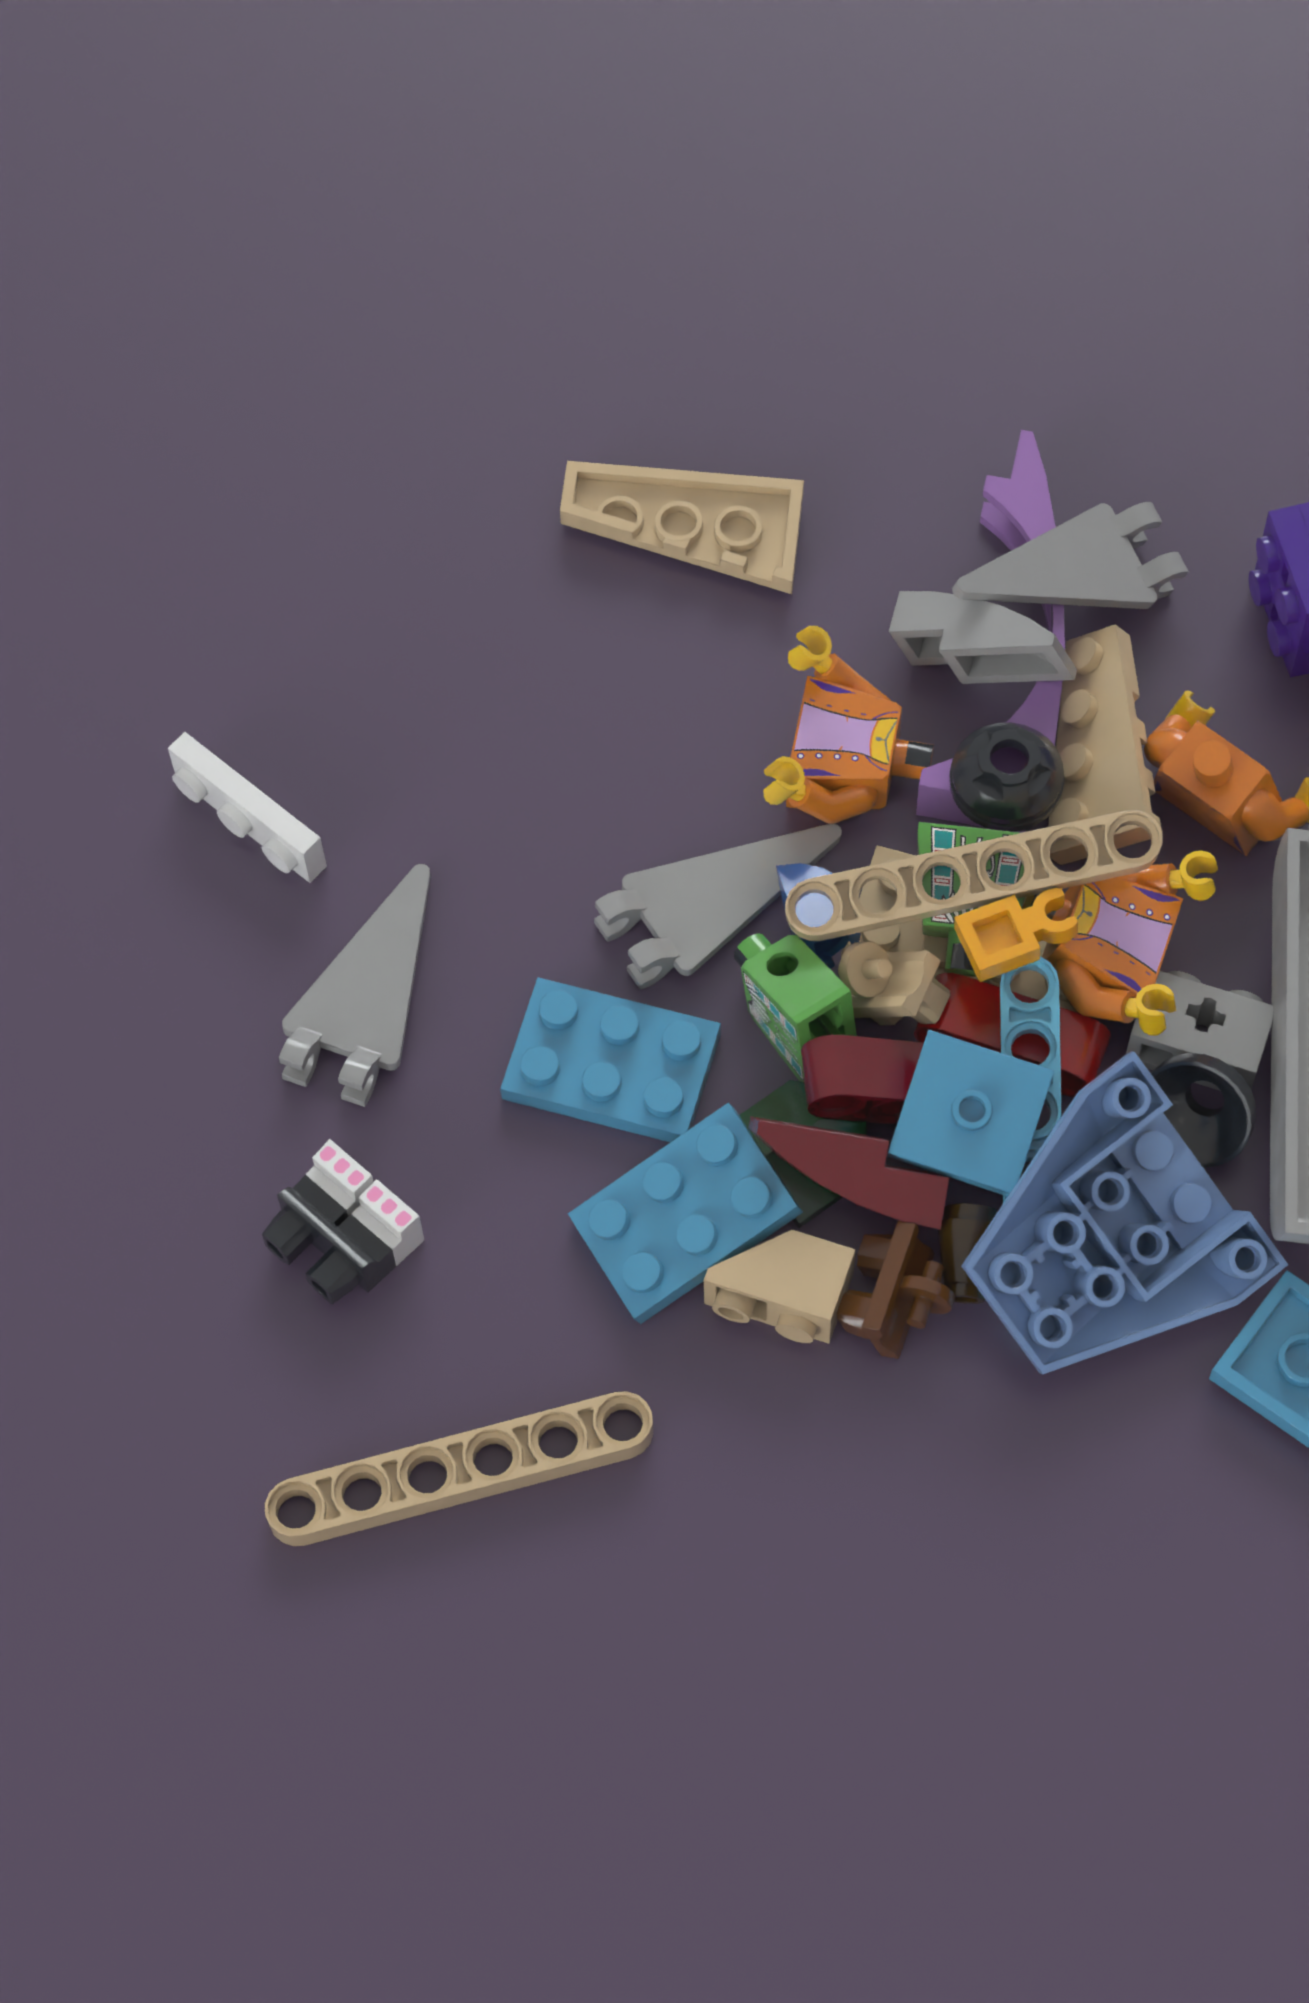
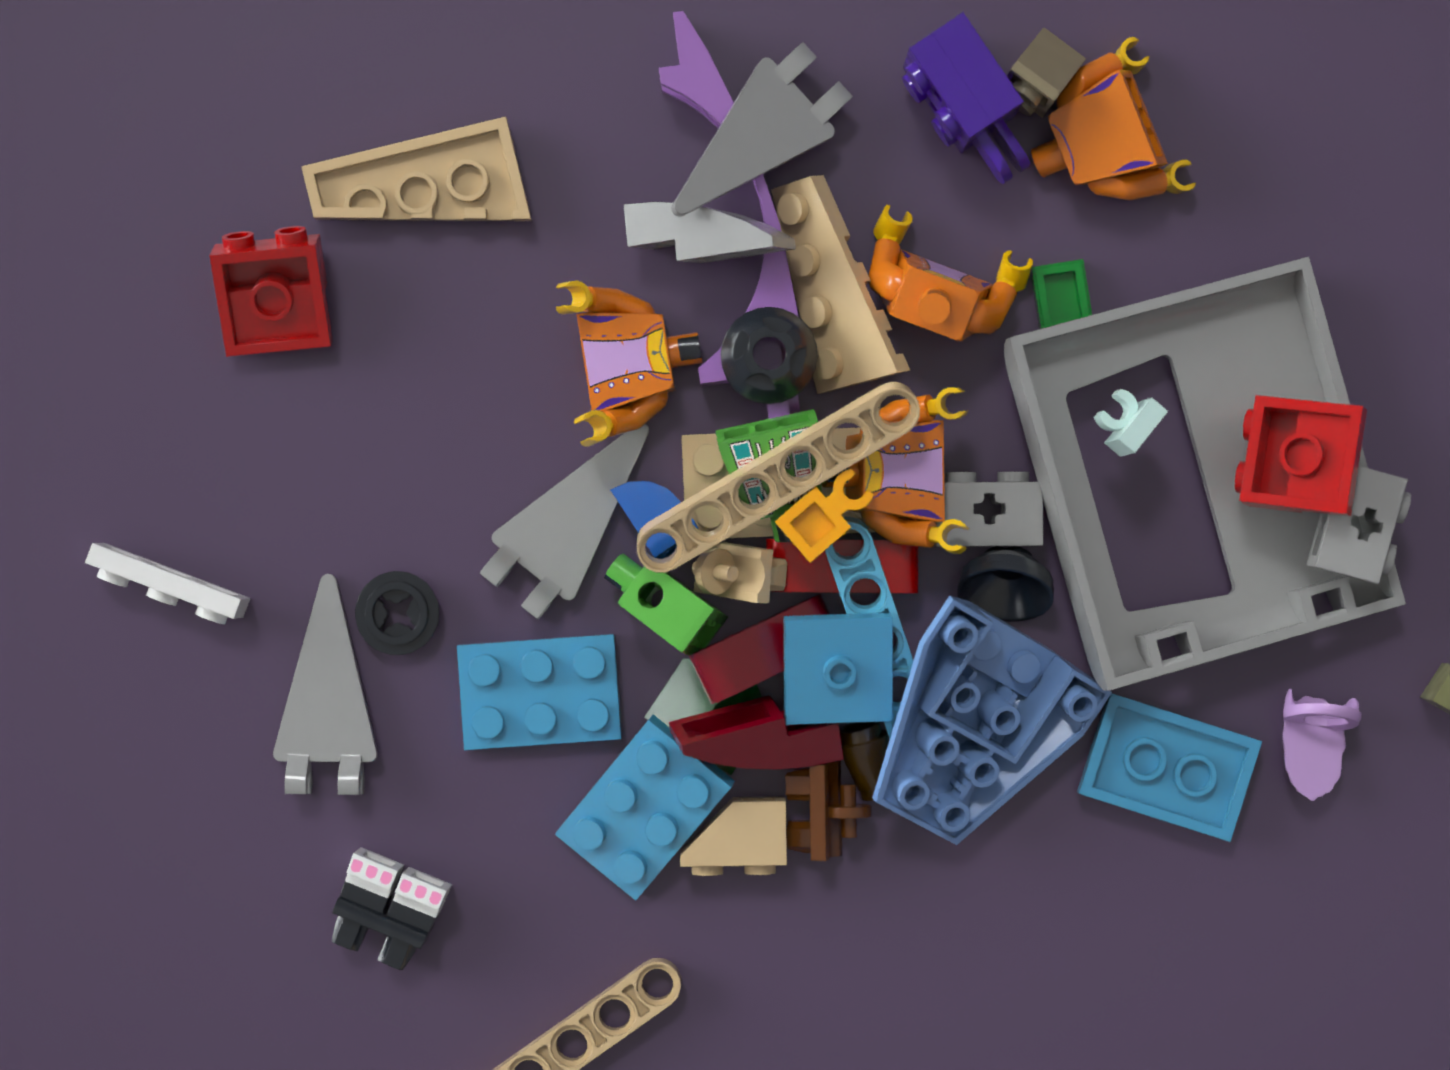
camera: 25 degrees left, 25 degrees up
none -> red plate [209,226,333,357]
none -> black gear [355,571,439,655]

